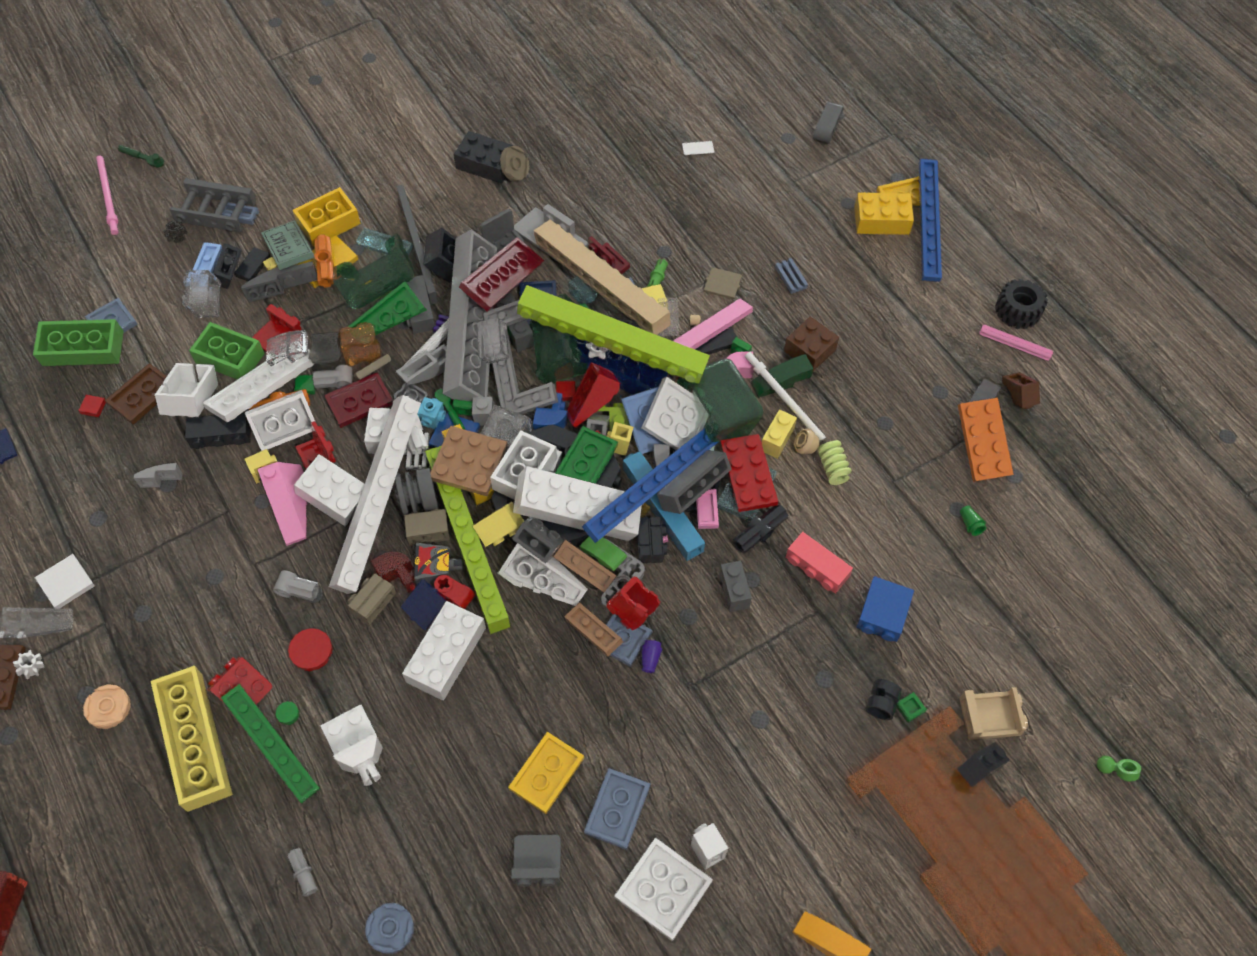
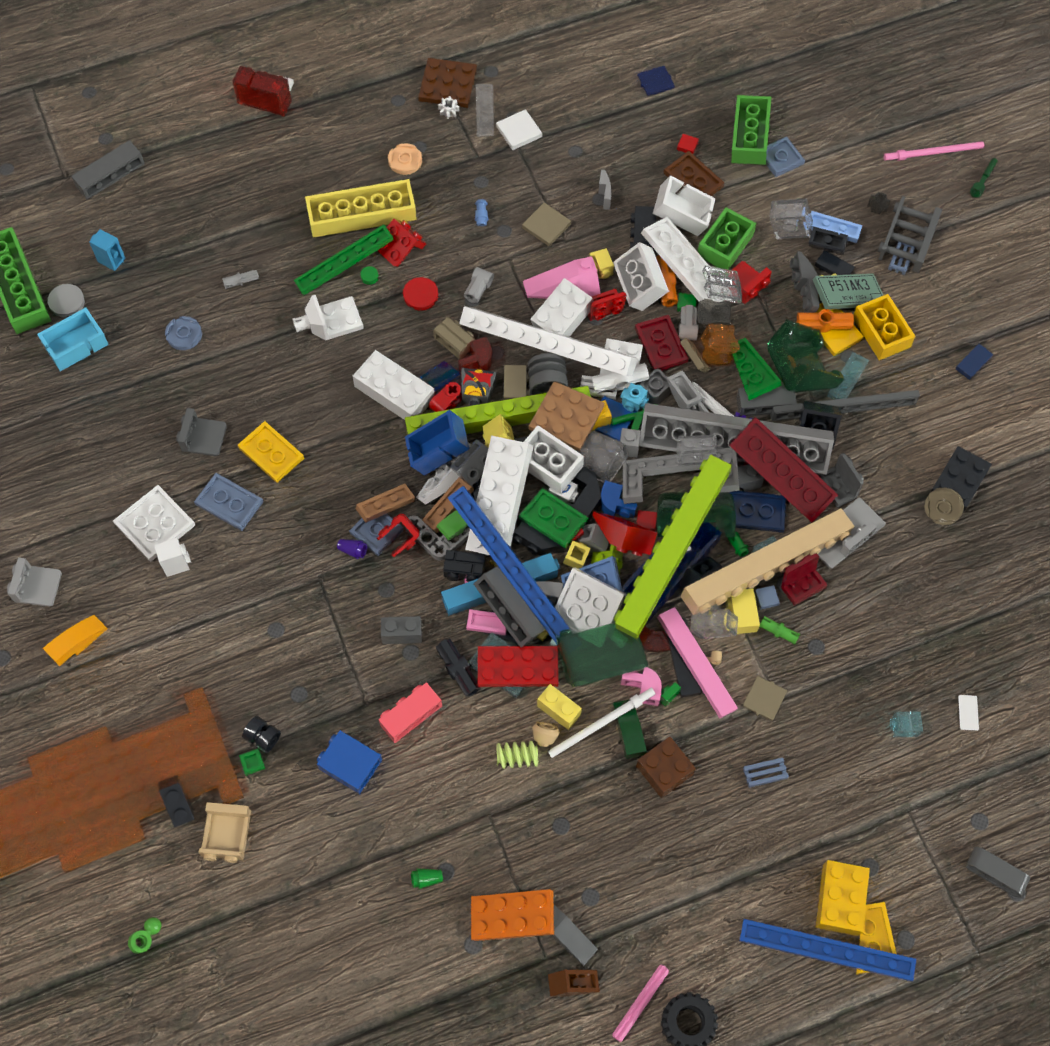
camera: 100 degrees right, 5 degrees up
none -> blue piece [405,410,469,476]
none -> medium blue arm [475,199,488,226]
none -> dark tan tile [522,203,571,247]
none -> clear light blue brick [890,712,923,737]
none -> dark blue tile [955,344,993,380]

